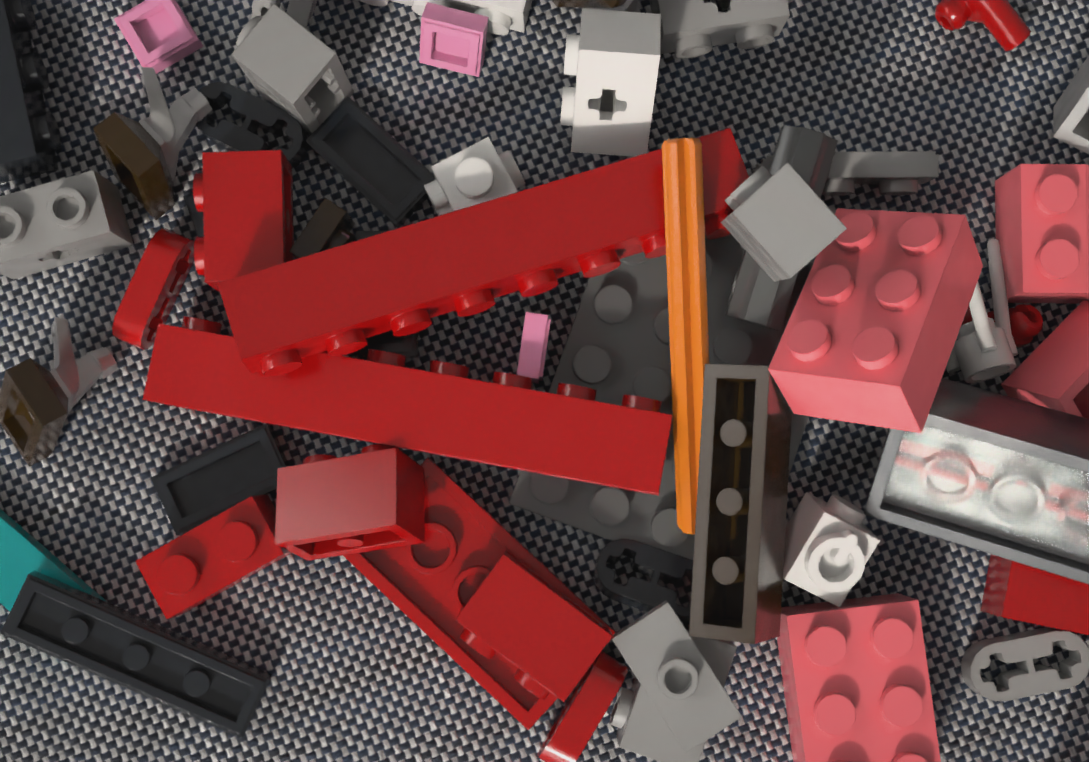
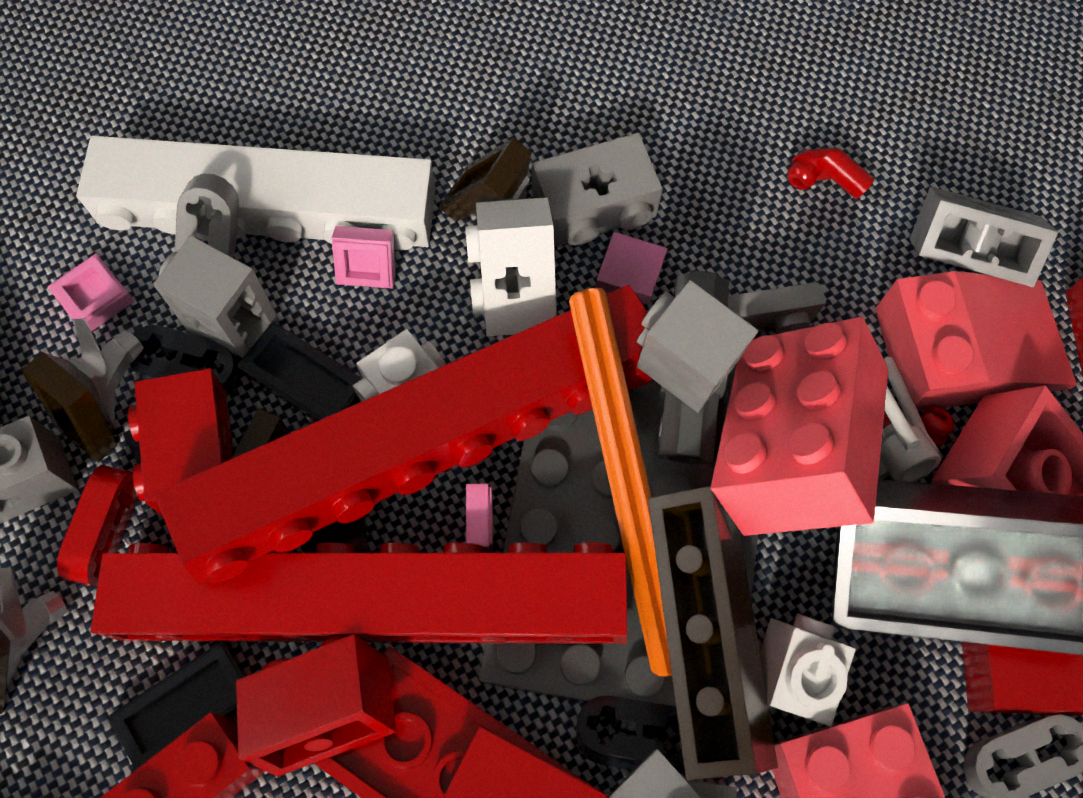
camera: 10 degrees left, 15 degrees down
none -> bright pink tile [595,232,668,305]

